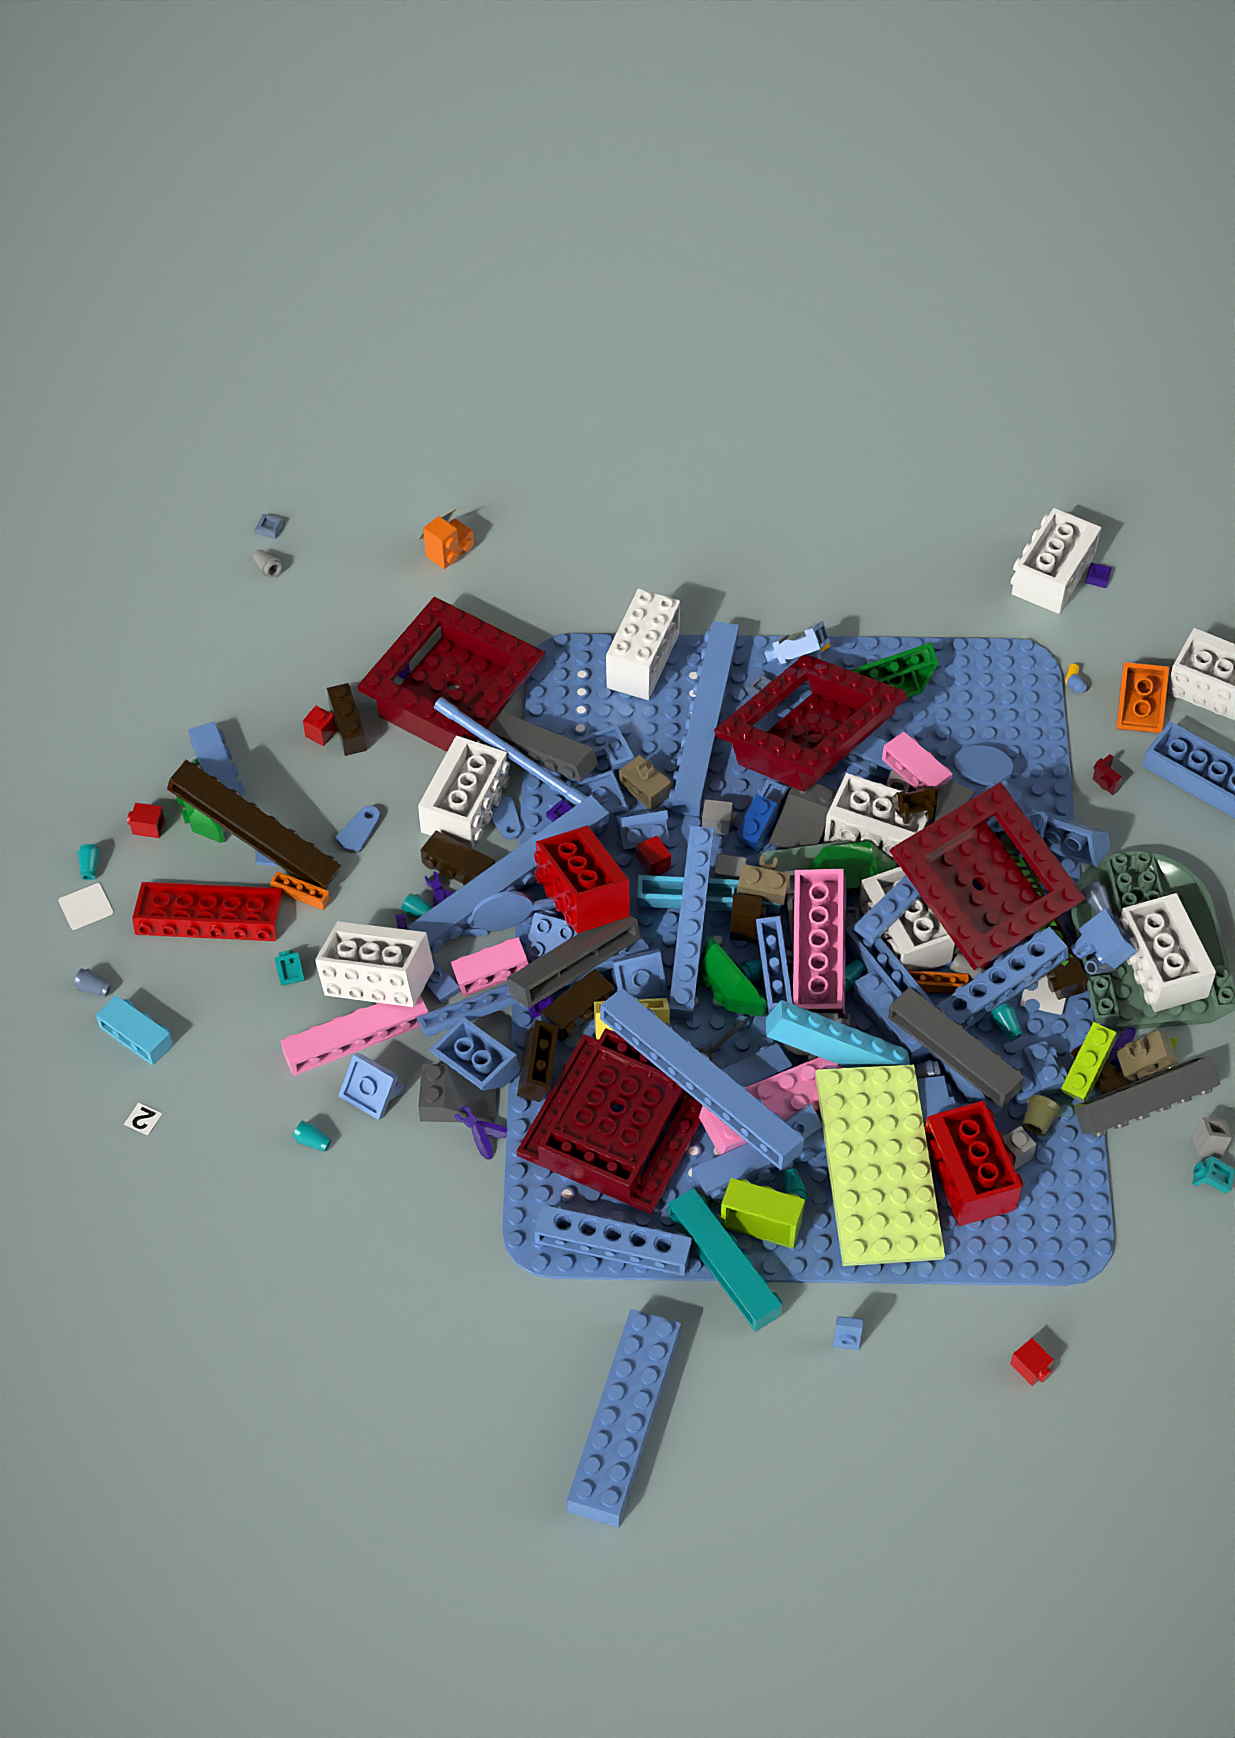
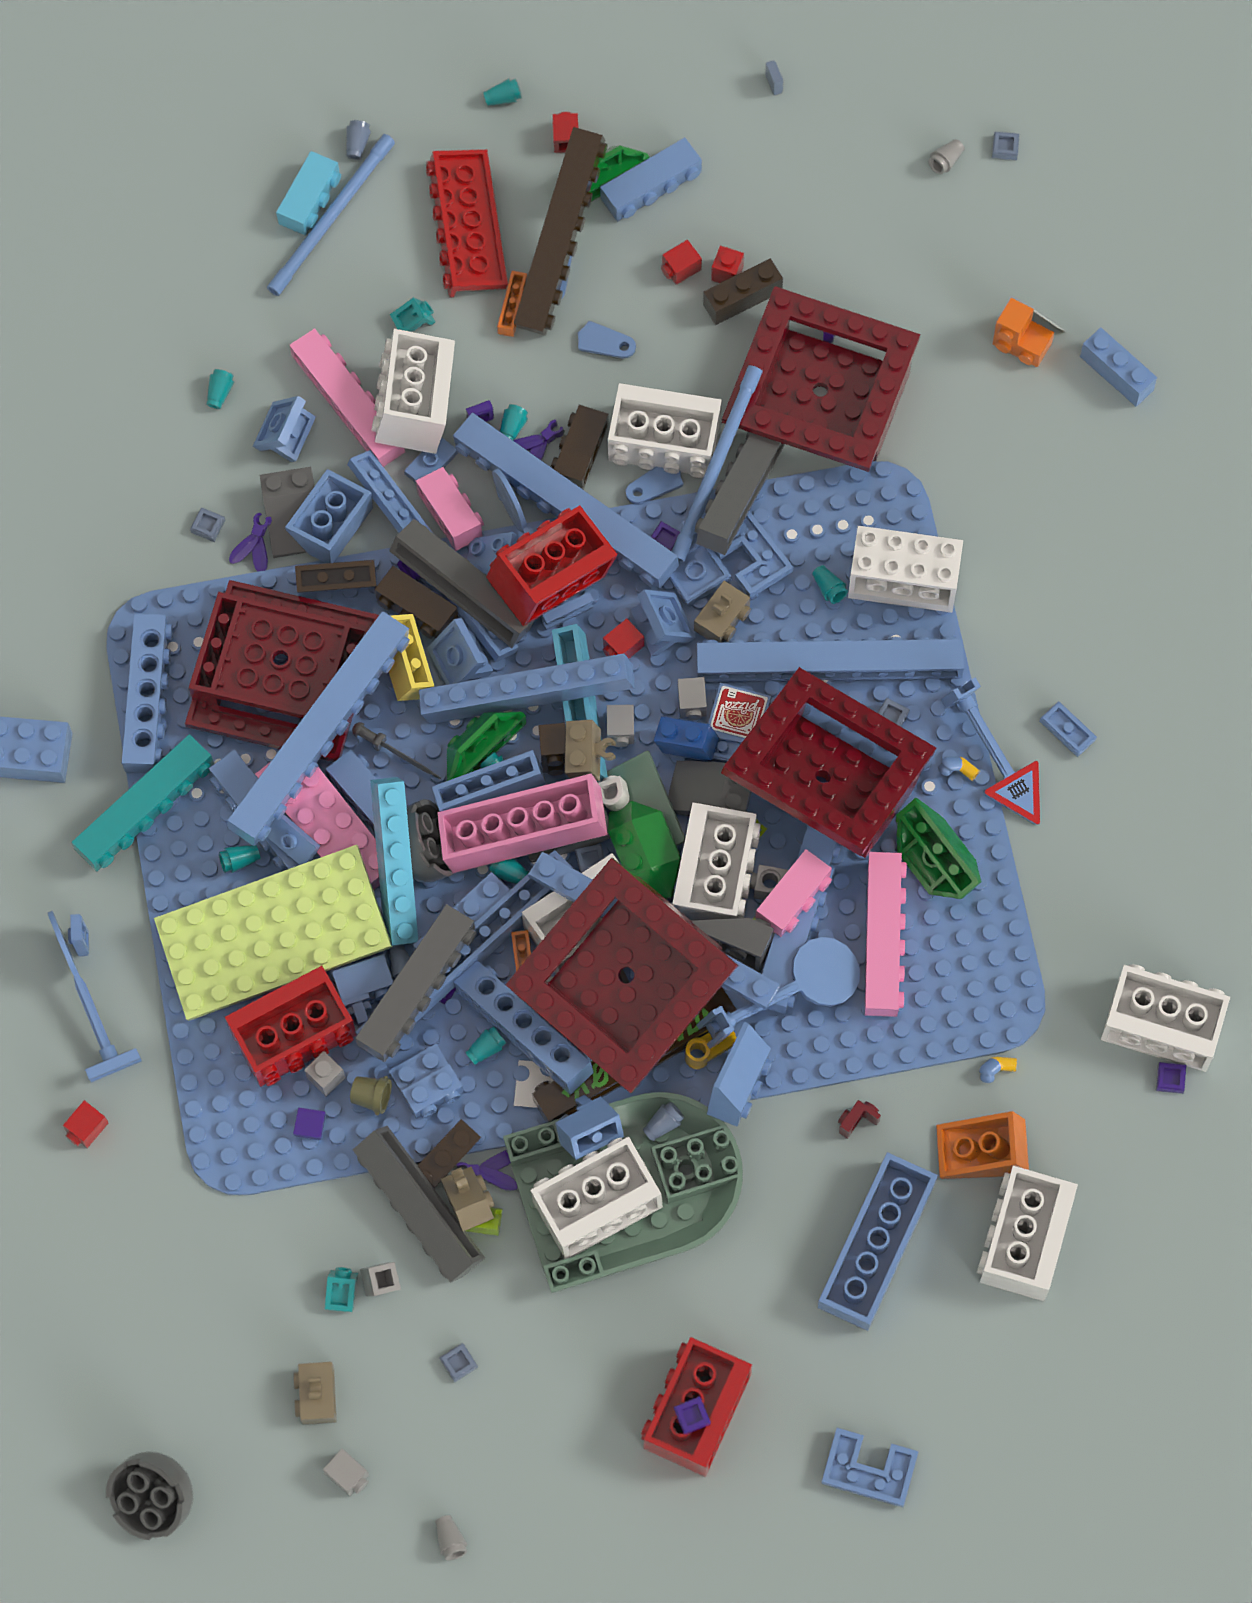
camera: 80 degrees right, 15 degrees up
white sticker [58,883,113,930] -> none
white sticker [124,1103,162,1136] -> none
lime piece [721,1178,805,1249] -> none
hips [764,621,830,664] -> none
dark brown piece [892,786,936,824] -> none
lime brick [1061,1022,1118,1102] -> none
none -> medium blue piece [47,910,142,1083]
none -> sand blue tile [190,507,225,542]
none -> medium blue piece [267,134,395,296]
none -> dark purple tile [293,1107,326,1140]
none -> red brick [661,239,702,285]
none -> tile [708,683,771,738]
none -> sand blue tile [765,60,783,96]
none -> teal cone [812,565,848,604]
none -> bright pink brick [864,852,907,1017]
none -> medium blue piece [941,677,1040,825]
none -> medium blue plate [1039,701,1097,757]
none -> medium blue brick [1080,327,1157,407]

